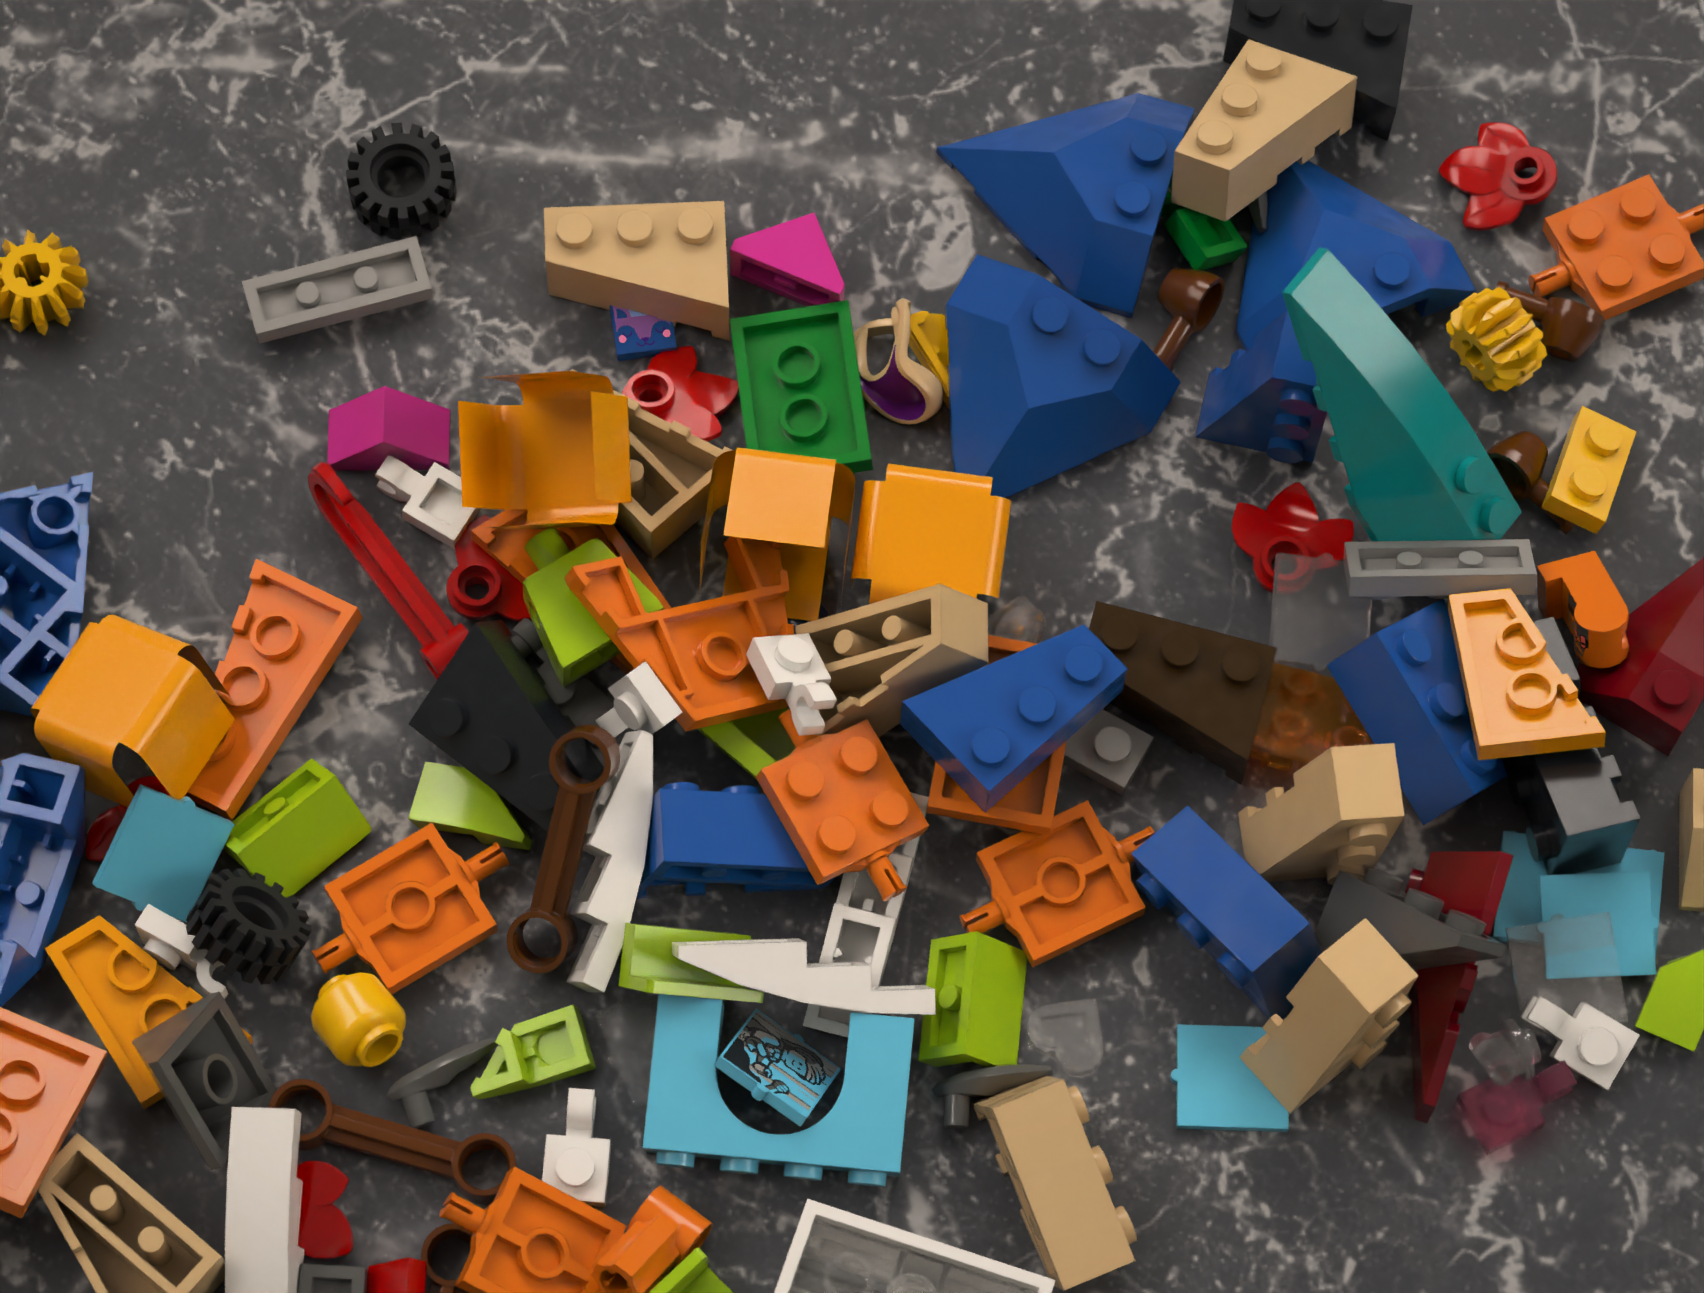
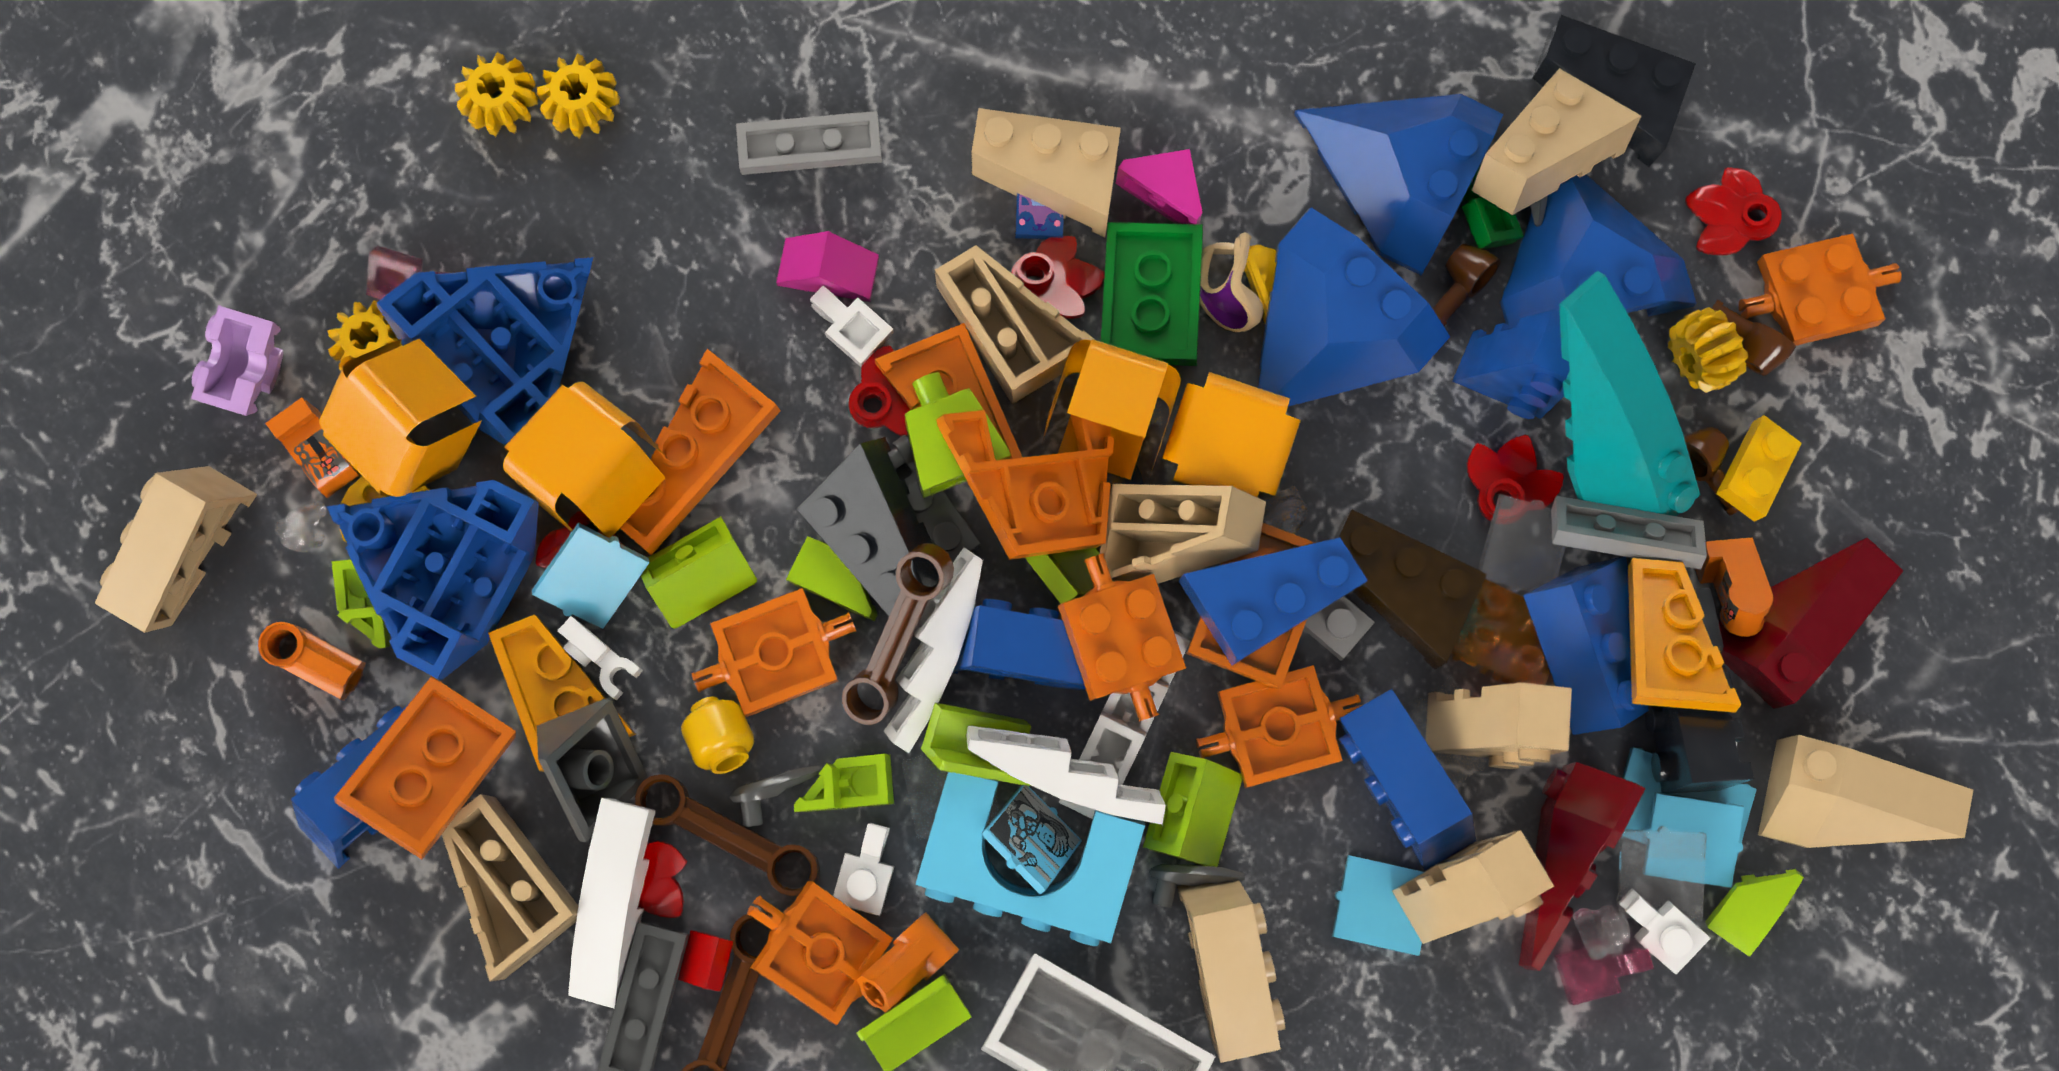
camera: 10 degrees right, 10 degrees up
black tyre [186,868,311,985] -> none
red piece [307,462,469,680] -> none
black tyre [346,122,456,240] -> none
light orange piece [458,371,632,530] -> none
white plate [595,661,683,737] -> none
white plate [746,633,837,736] -> none
clear tile [1026,998,1103,1077] -> none
dark grey slope [1315,867,1506,970] -> none

